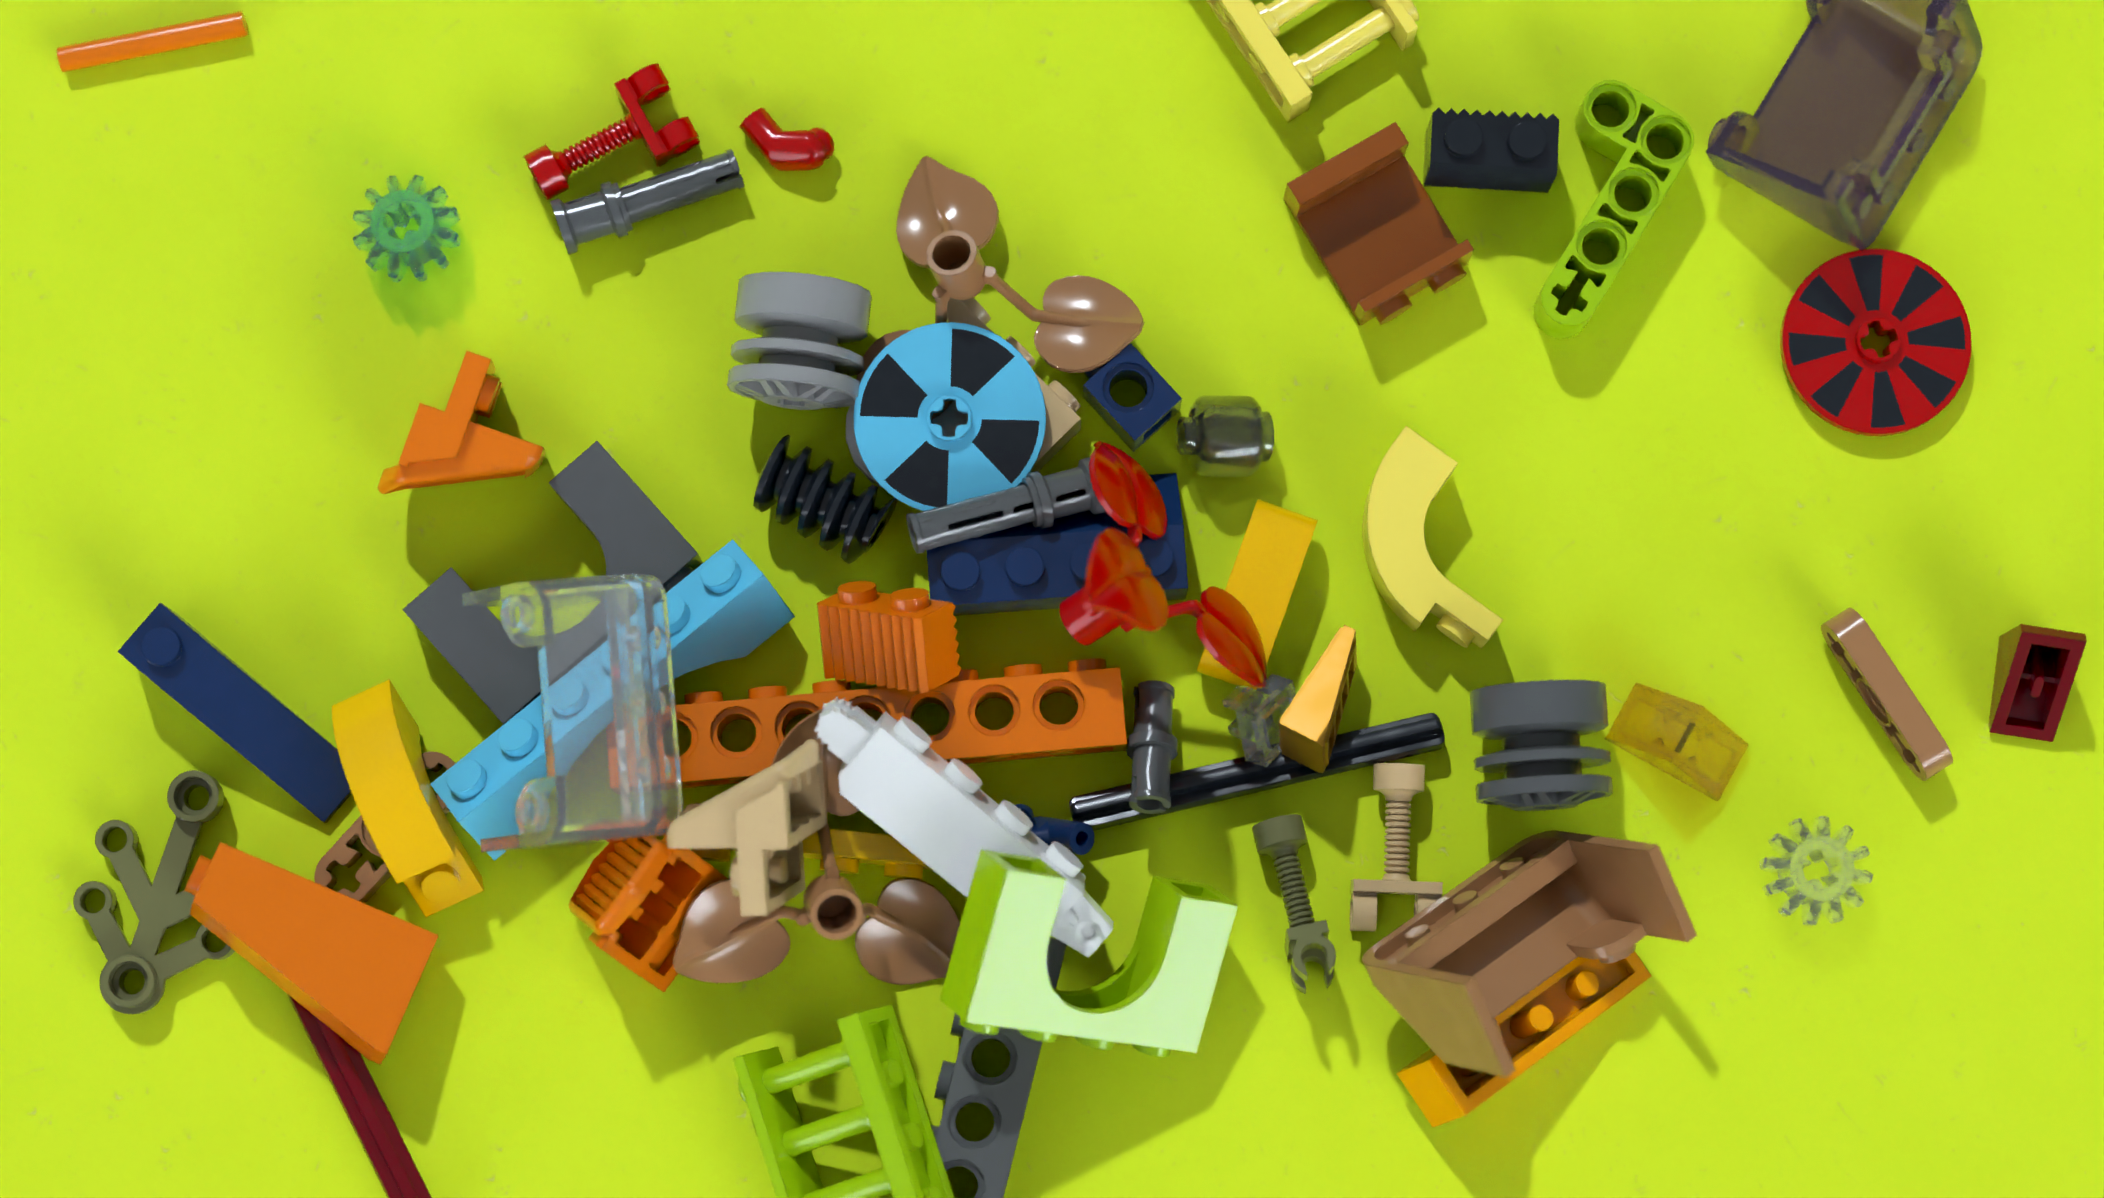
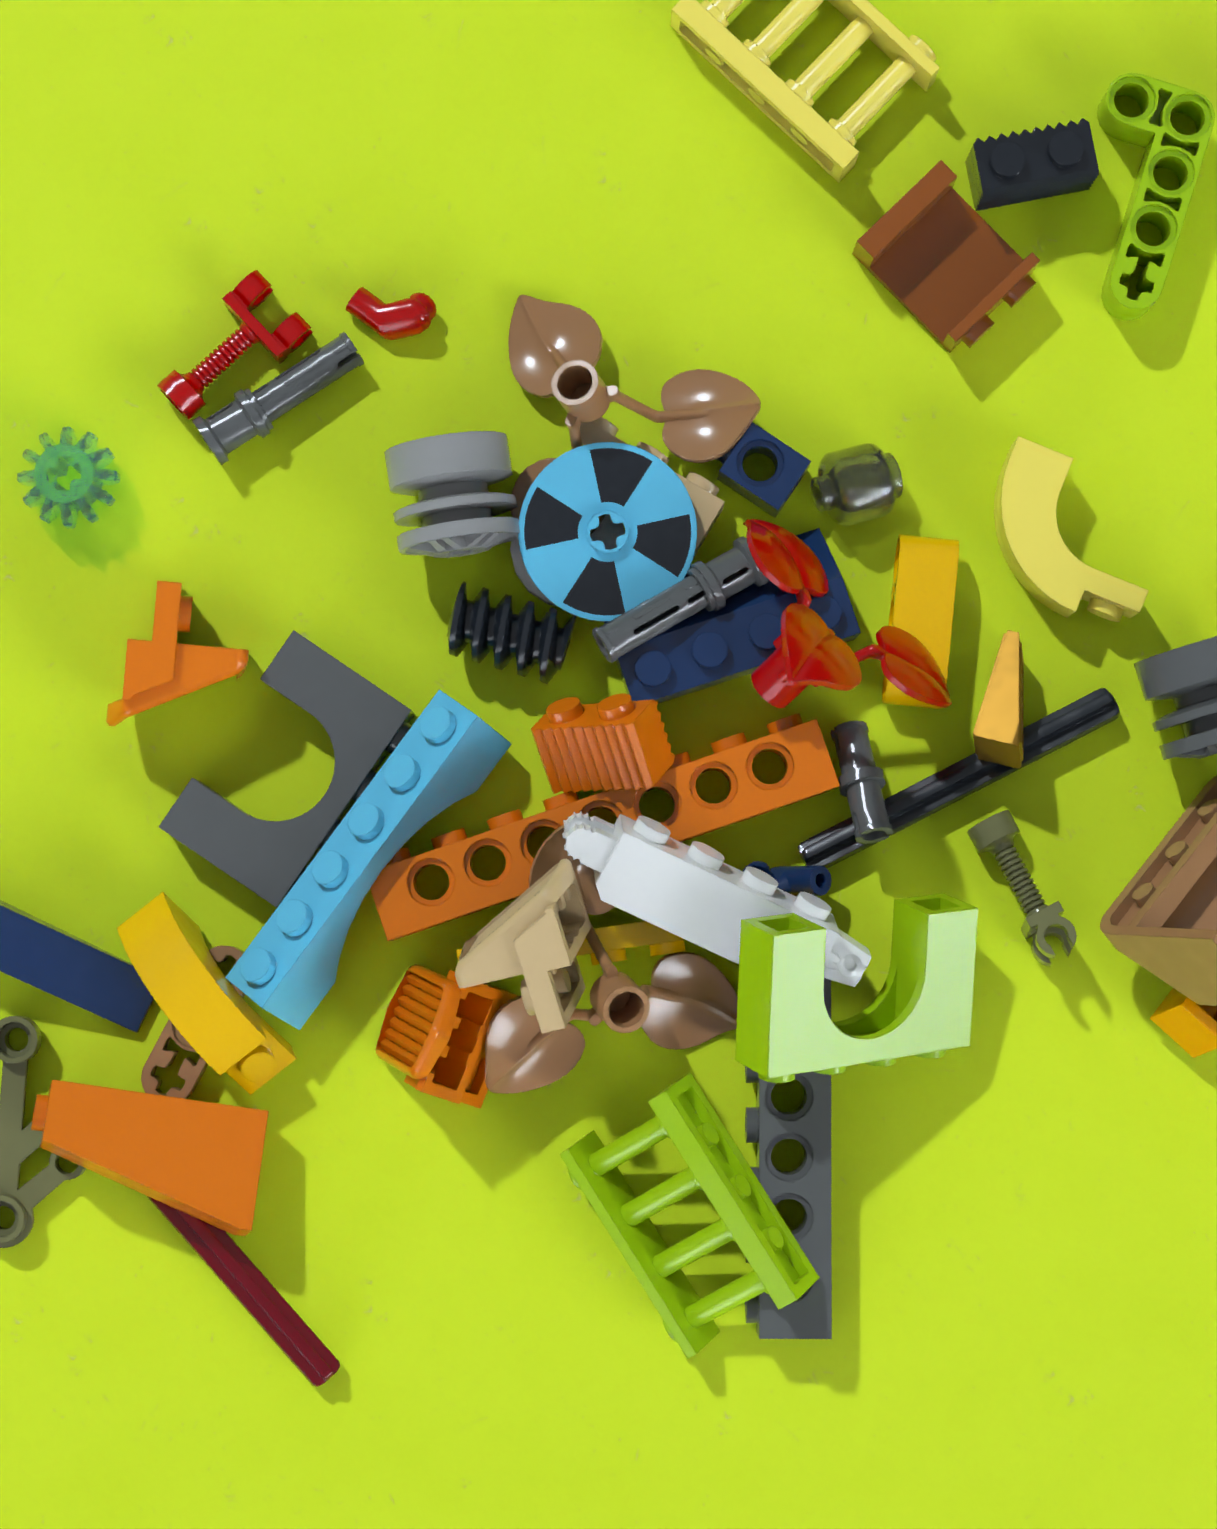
camera: 15 degrees left, 5 degrees up
clear windscreen [462,574,683,852] -> none
clear tile [1222,674,1296,767] -> none
tan bar [1350,763,1443,932] -> none

